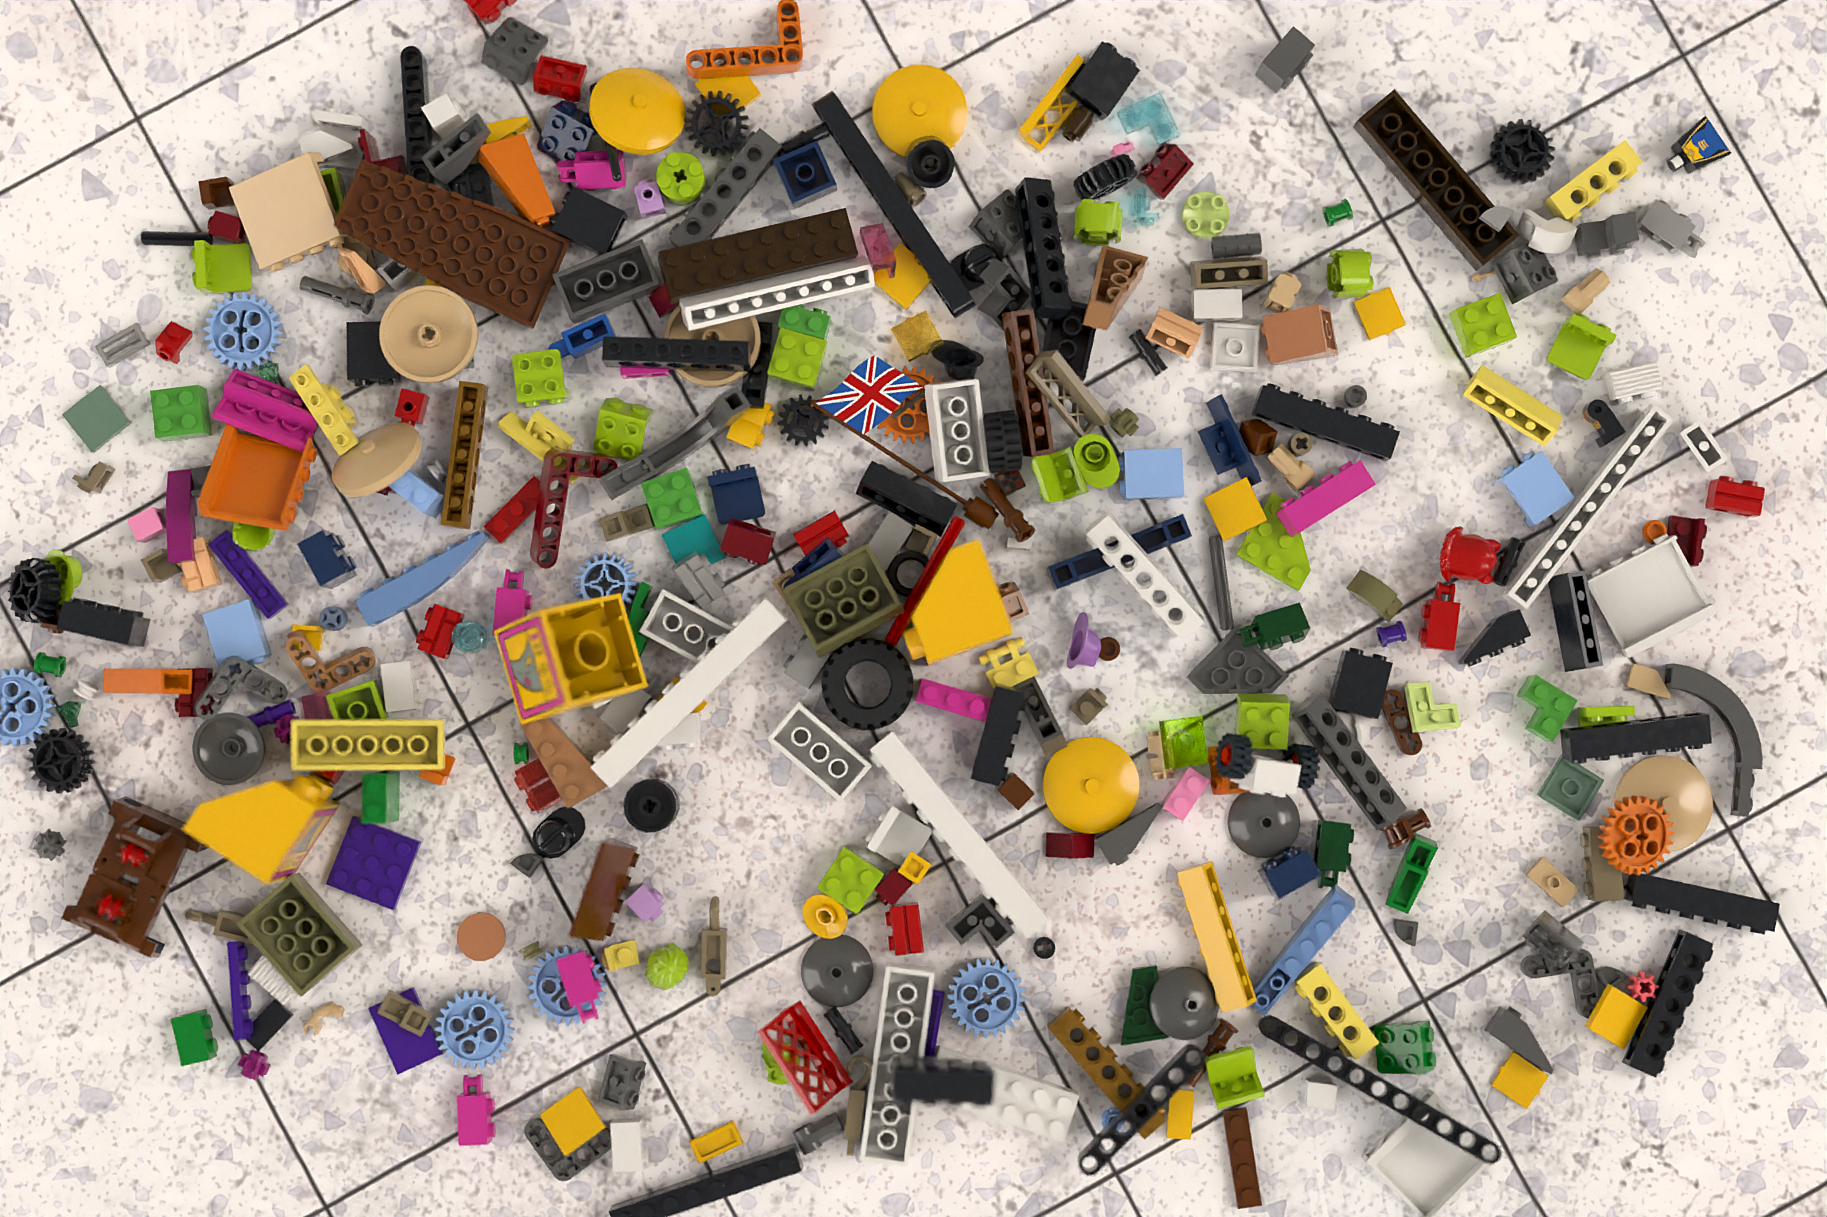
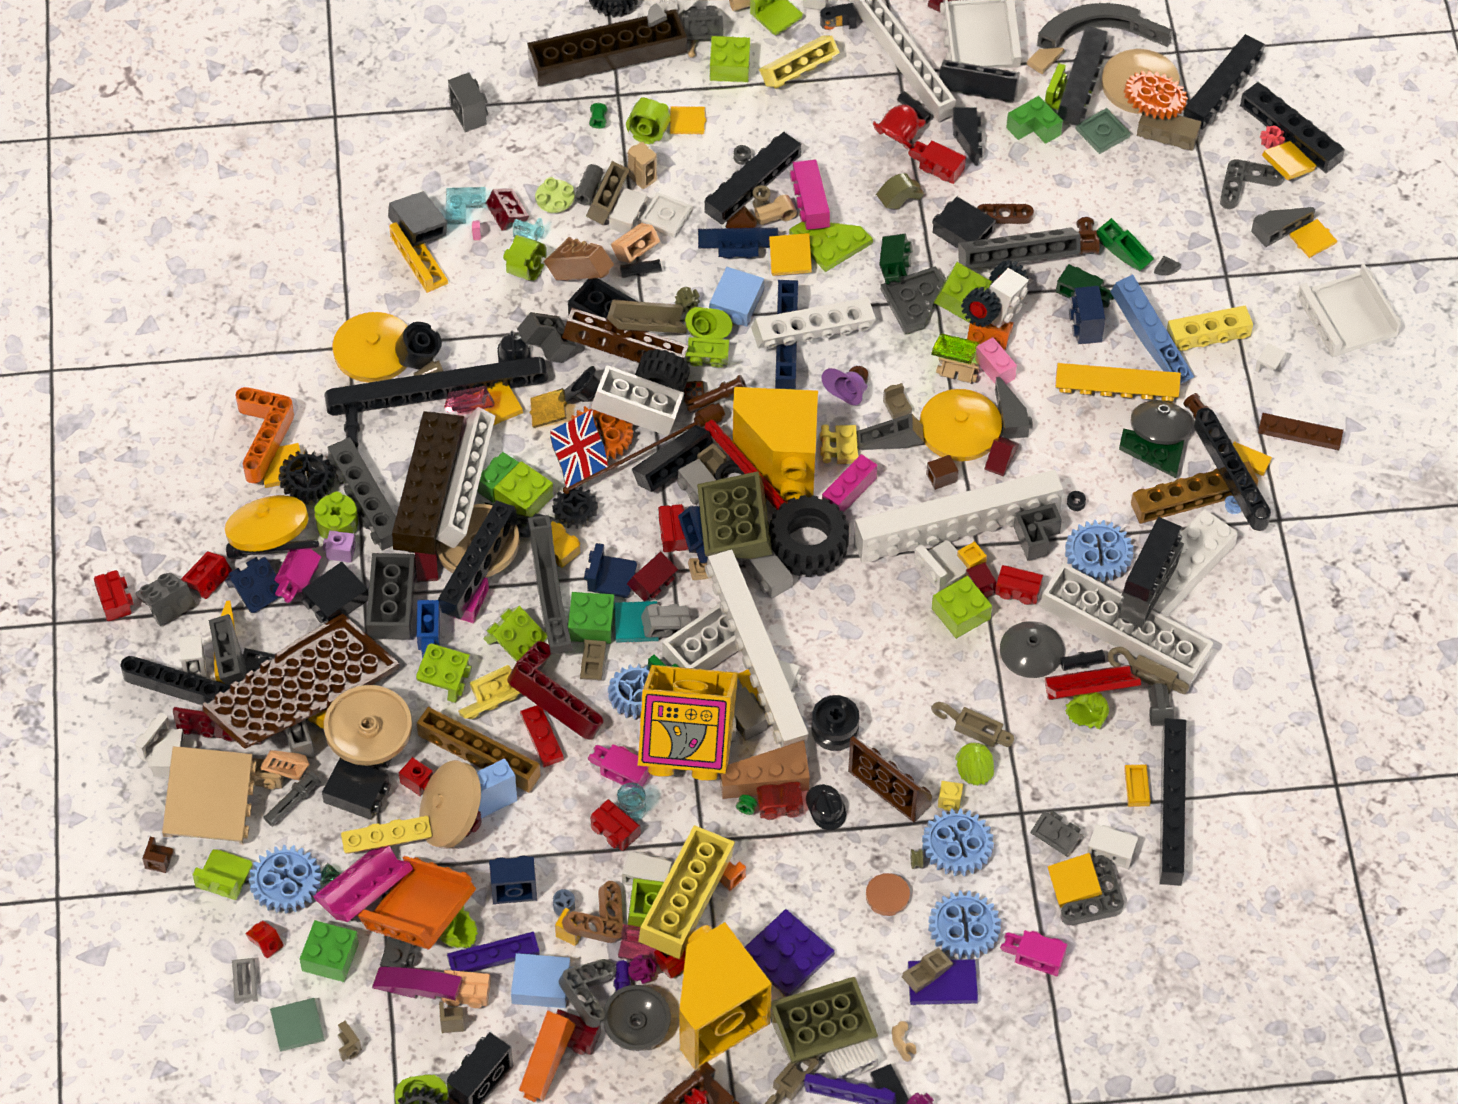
camera: 65 degrees left, 30 degrees down
bright pink panel [127,507,166,543] -> none
black axle [141,231,213,246] -> none
dark red brick [207,210,246,244] -> none
medium blue slope [355,531,490,627] -> none
green brick [362,772,400,823] -> none
orange slope [476,134,555,227] -> none
dark grey tile [510,853,545,878] -> none
dark pink brick [556,951,602,1024] -> none
lavender brick [625,883,664,923] -> none
white brick [767,702,872,803] -> none
dark blue brick [773,141,837,209] -> none
yellow dish [803,894,848,939] -> none
dark grey bracket [968,189,1023,260] -> none
black brick [971,683,1028,786] -> none
black brick [1015,177,1072,320] -> none
dark brown brick [1061,105,1095,143] -> none
black gear [1073,154,1137,200] -> none
lime bracket [1205,1046,1265,1109] -> none
dark grey axle [1209,536,1234,631] -> none
dark grey dish [1227,792,1300,858] -> none
black beam [1258,1015,1502,1164] -> none
nougat slope [1261,304,1338,365] -> none
green bracket [1374,1021,1436,1074] -> none
dark purple bush [1376,621,1407,648] -> none
yellowish green plate [1404,682,1461,732] -> none
light blue panel [1497,451,1575,527] -> none
dark grey slope [1522,910,1584,968] -> none
tan plate [1525,857,1580,908] -> none
dark grey tile [1595,967,1628,988] -> none
orange plate [1642,520,1667,544] -> none

